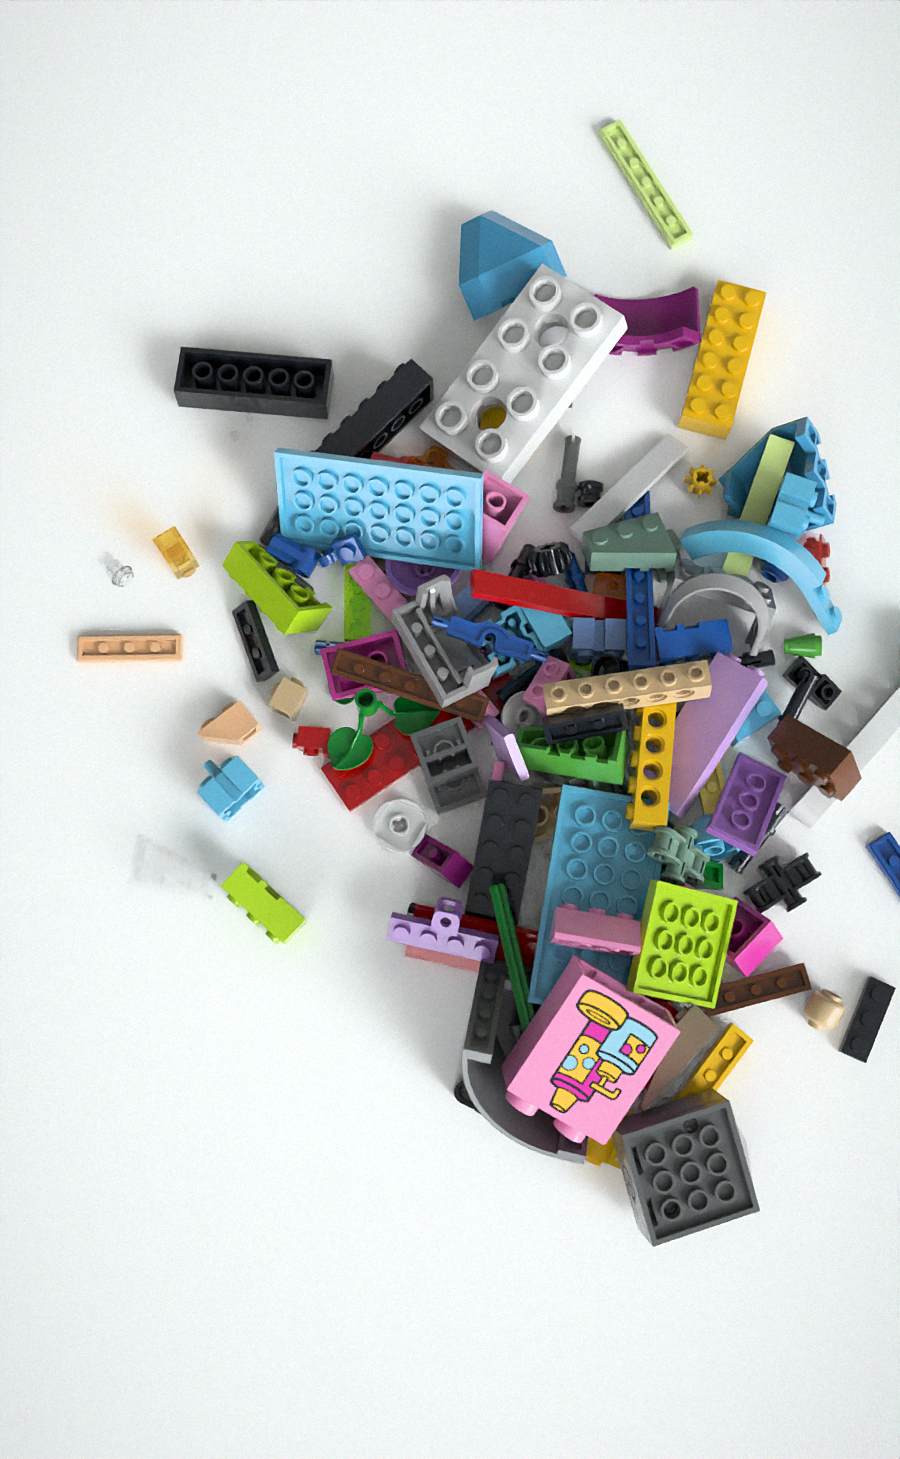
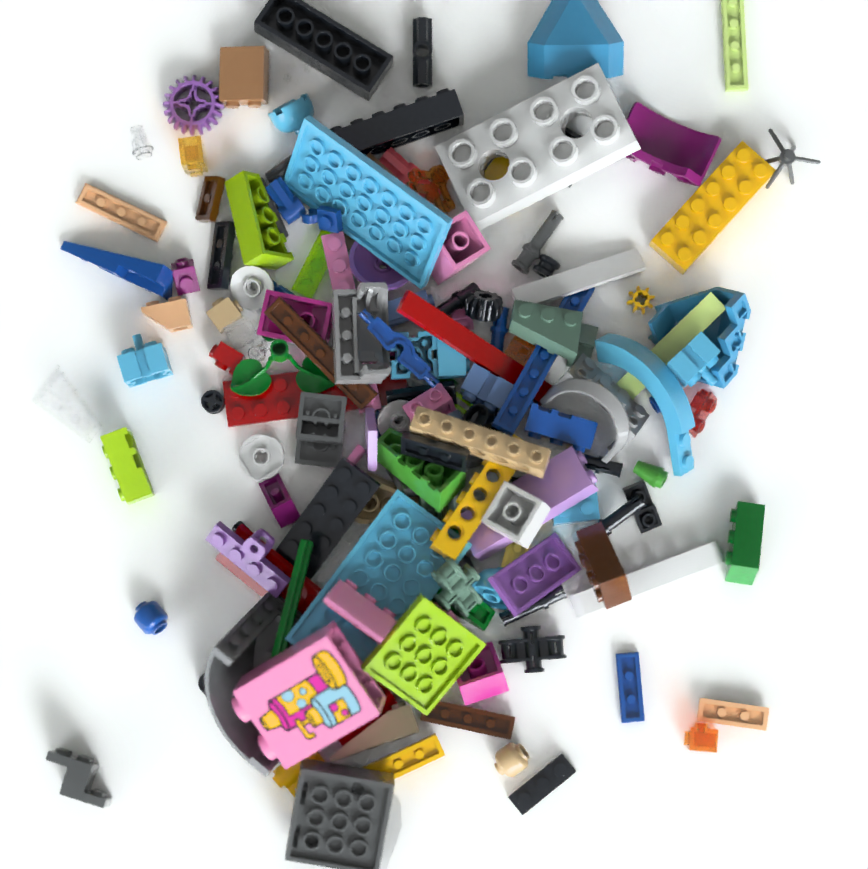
camera: 30 degrees right, 5 degrees up
none -> dark grey bracket [45,747,112,809]
none -> blue wedge [60,241,173,301]
none -> blue head [134,601,168,635]
none -> medium lavender gear [163,75,224,136]
none -> magenta bracket [171,258,200,296]
none -> reddish brown plate [195,176,226,222]
none -> black wheel [201,390,225,414]
none -> medium nougat brick [219,46,270,109]
none -> clear brick [223,316,270,363]
none -> white dish [230,265,274,310]
none -> medium azure cylinder [268,93,314,135]
none -> black piece [412,17,433,88]
none -> white brick [481,481,551,549]
none -> plant [765,128,821,189]

